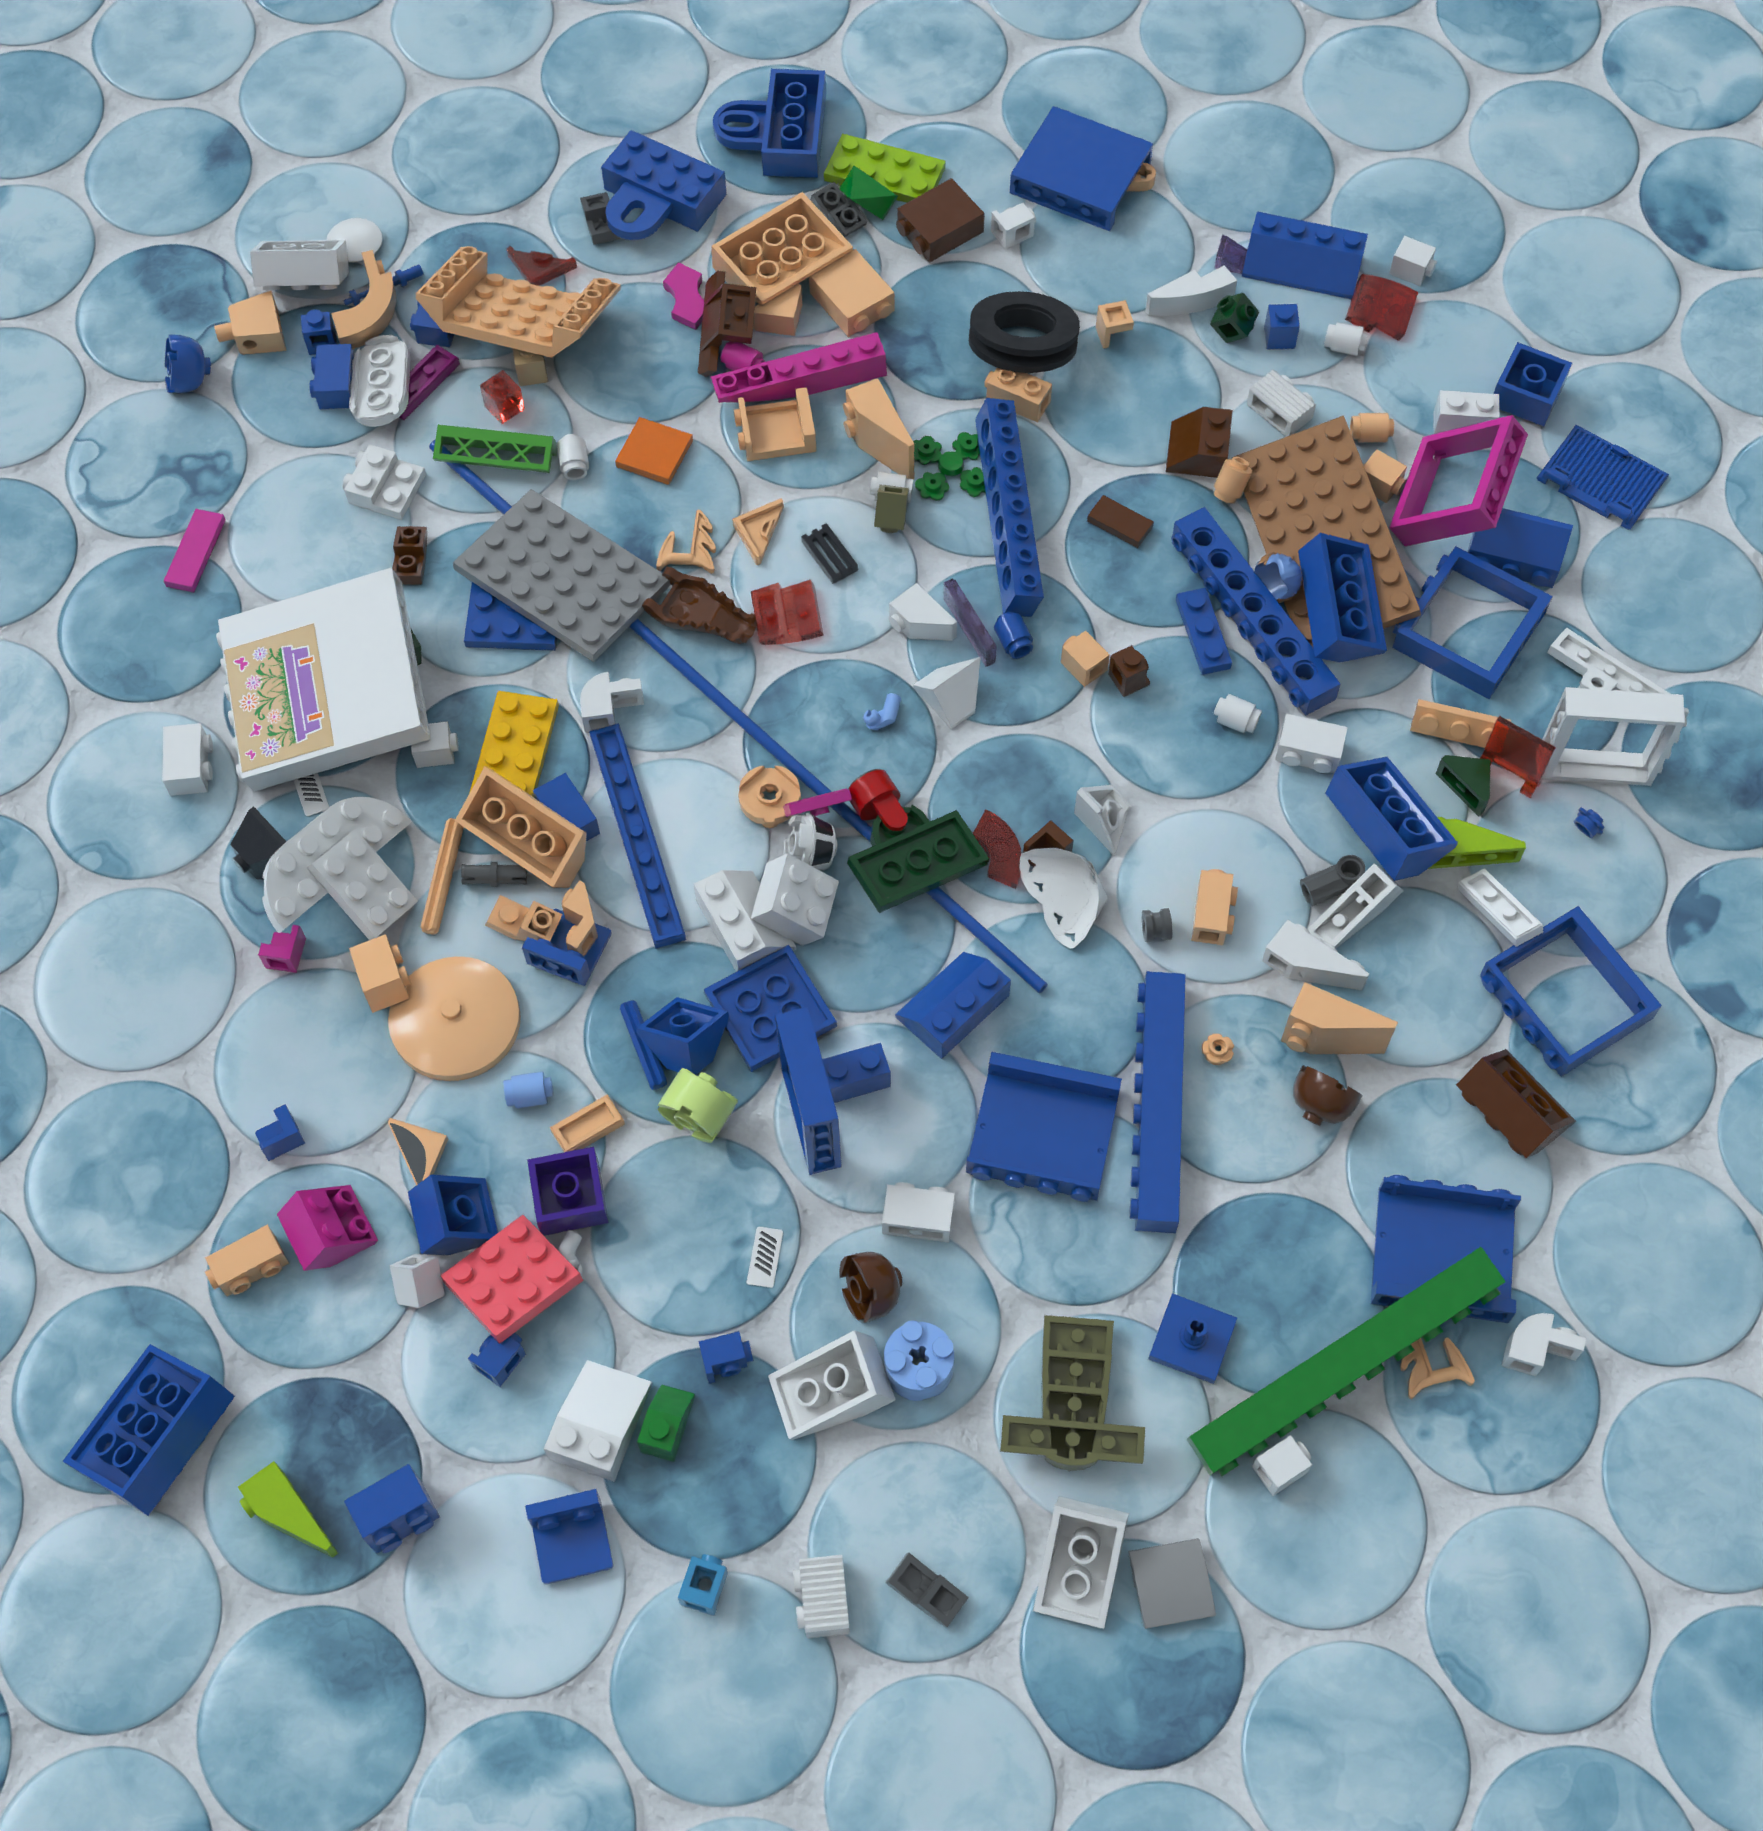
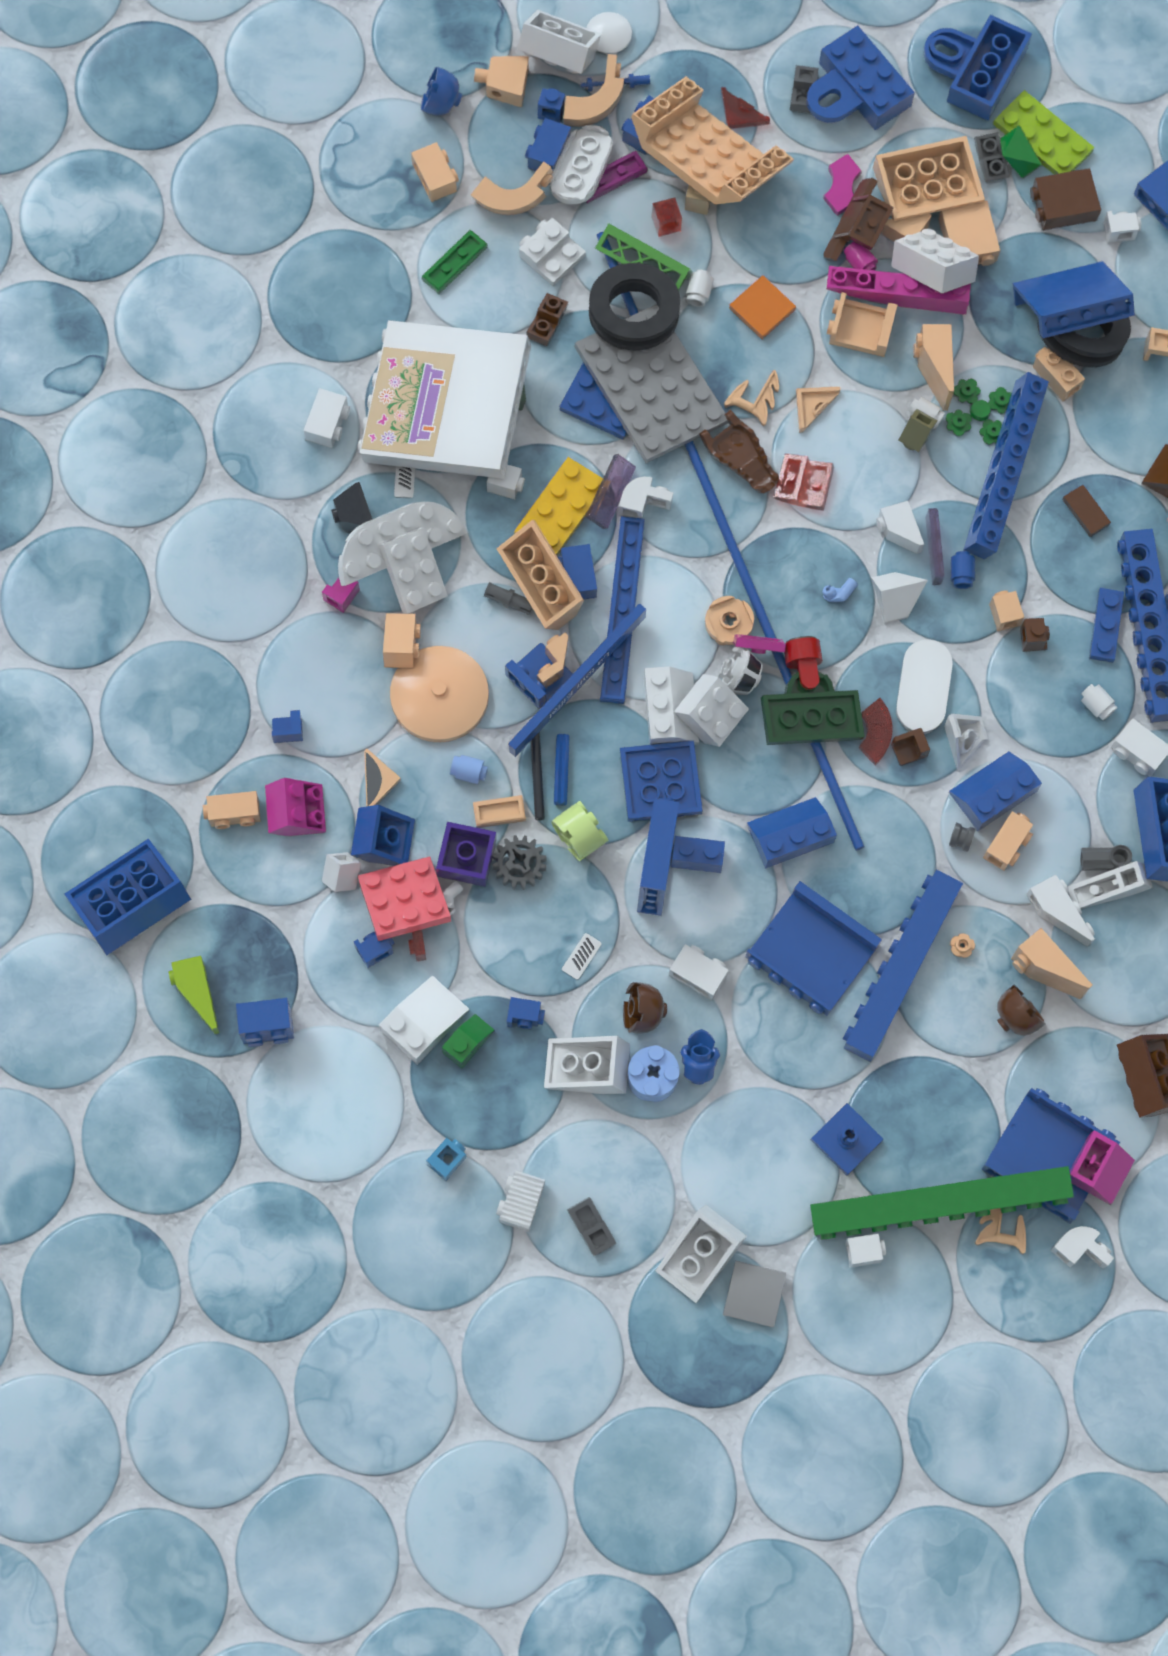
camera: 20 degrees right, 10 degrees up
dark pink tile [164,509,226,593] -> none
light nougat axle [420,818,464,935] -> none
light nougat slope [485,895,563,941] -> none
blue bracket [525,1489,613,1585] -> none
blue slope [636,997,729,1075] -> none
black tile [801,523,858,584] -> none
olive slope [1000,1315,1145,1471] -> none
white piece [1019,848,1107,949] -> none
none -> clear red plate [408,930,426,961]
none -> light nougat brick [411,142,459,202]
none -> green tile [422,229,488,294]
none -> light nougat arch [471,162,553,215]
none -> dark grey gear [493,835,547,890]
none -> blue tile [508,604,646,757]
none -> black piece [531,732,545,820]
none -> clear purple tile [585,454,636,529]
none -> black tyre [589,263,680,351]
none -> blue head [680,1029,721,1085]
none -> white brick [891,229,979,293]
none -> white tile [896,639,953,734]
none -> blue slope [949,751,1042,831]
none -> blue panel [1013,261,1135,338]
none -> dark pink slope [1070,1130,1135,1205]

